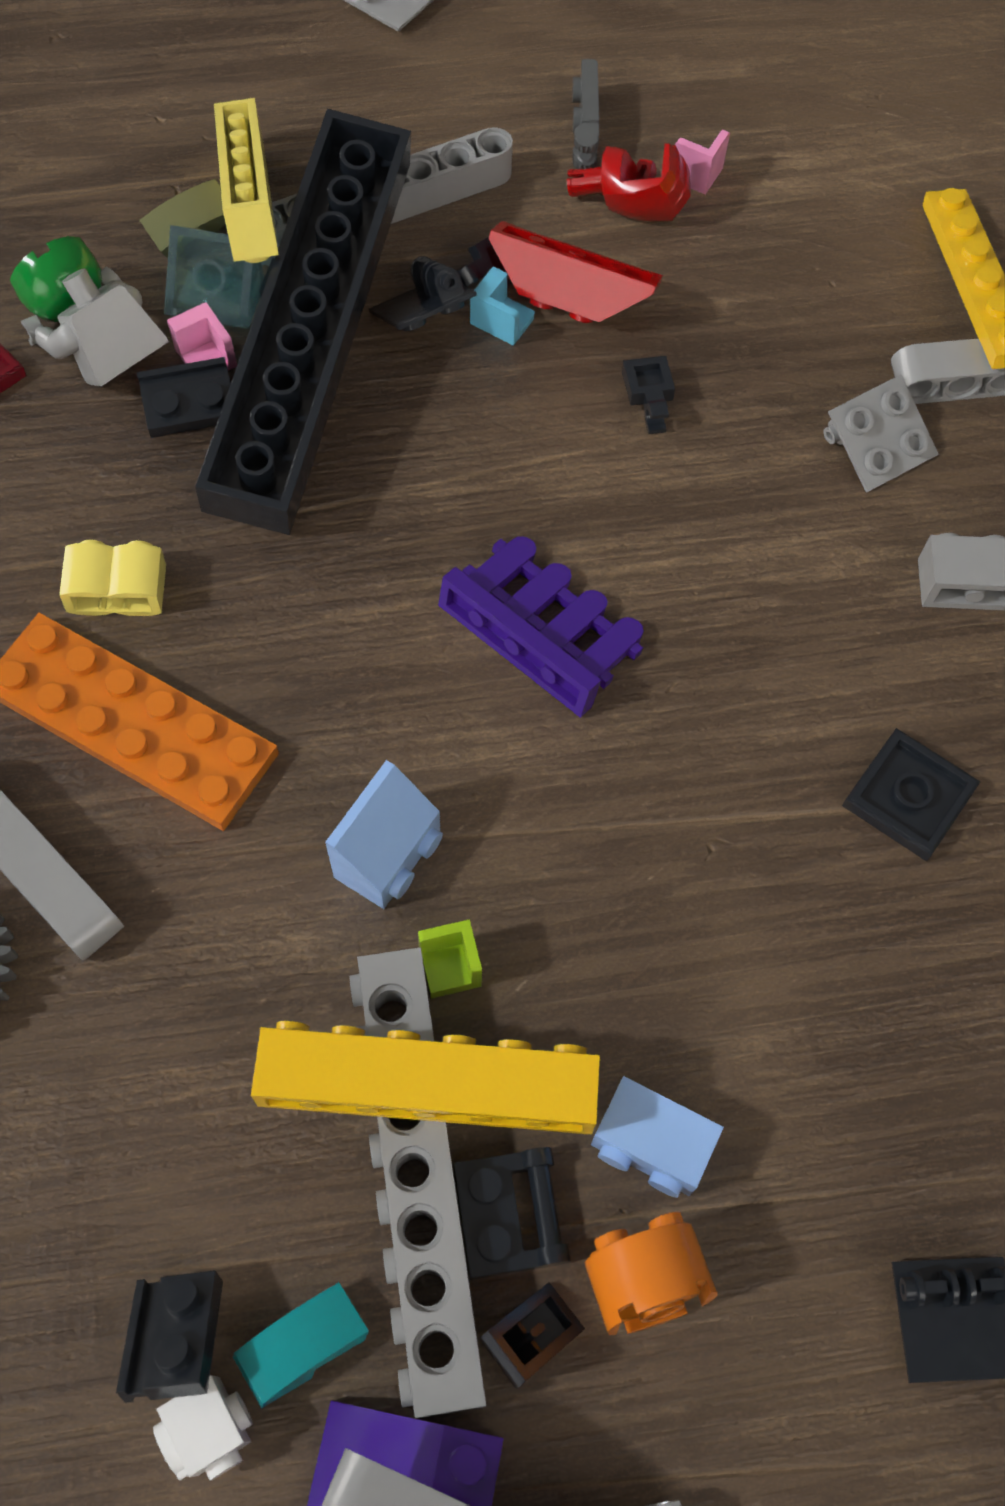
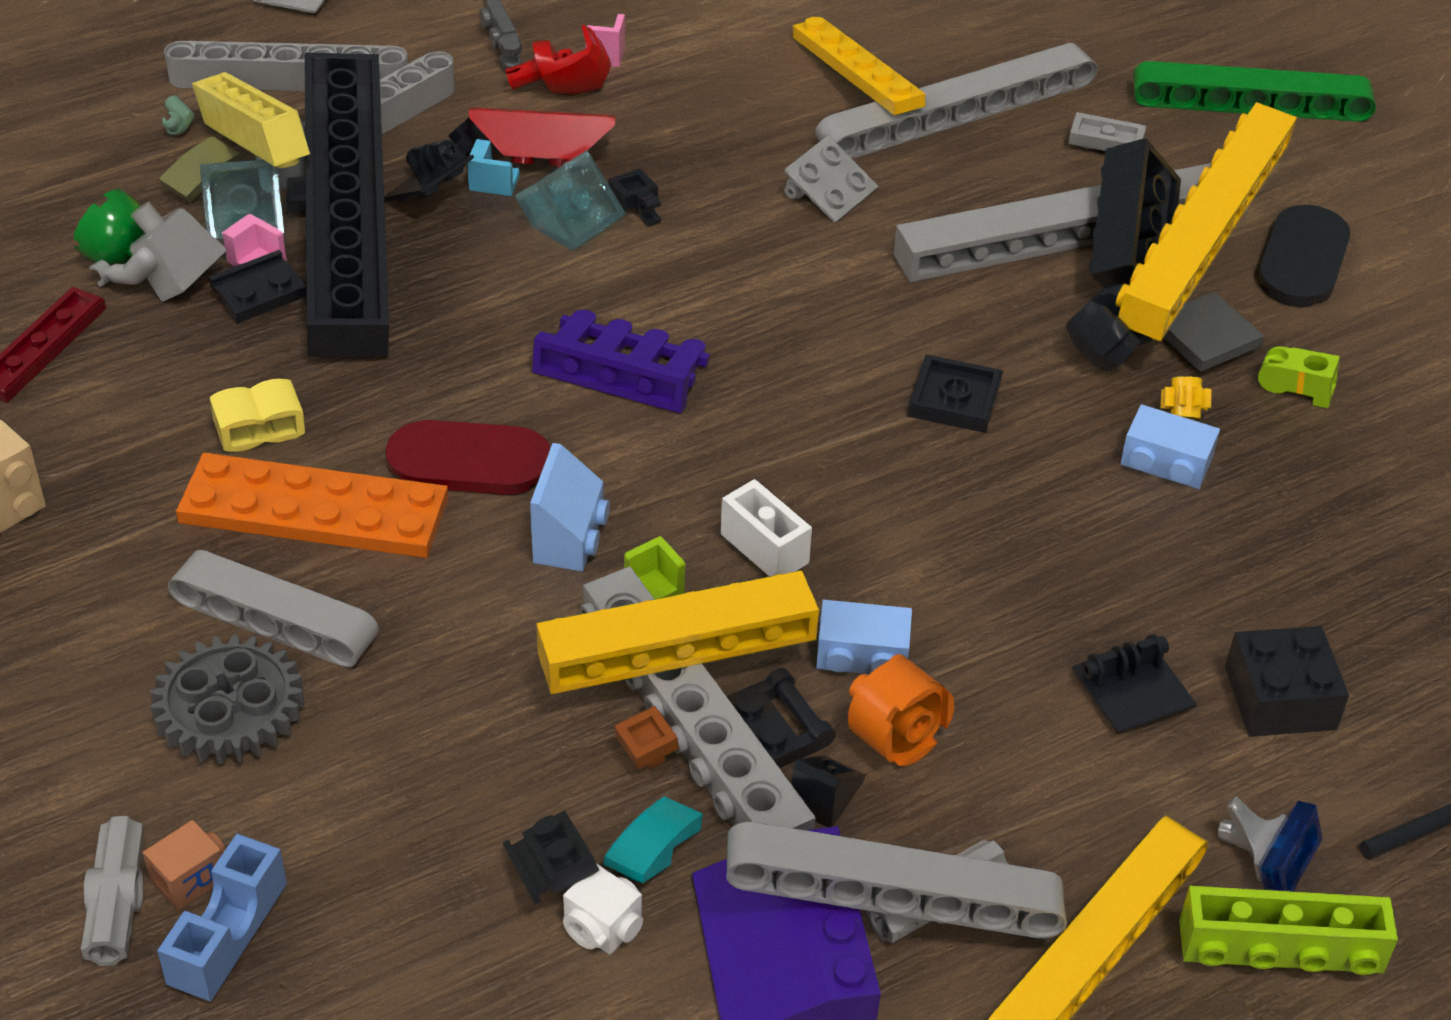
camera: 20 degrees left, 20 degrees down
none -> sand green arm [162,95,194,136]
none -> light grey beam [164,41,408,91]
none -> dark red tile [386,420,551,495]
none -> clear light blue slope [514,150,626,250]
none -> dark orange tile [614,706,679,770]
none -> white brick [721,479,812,577]

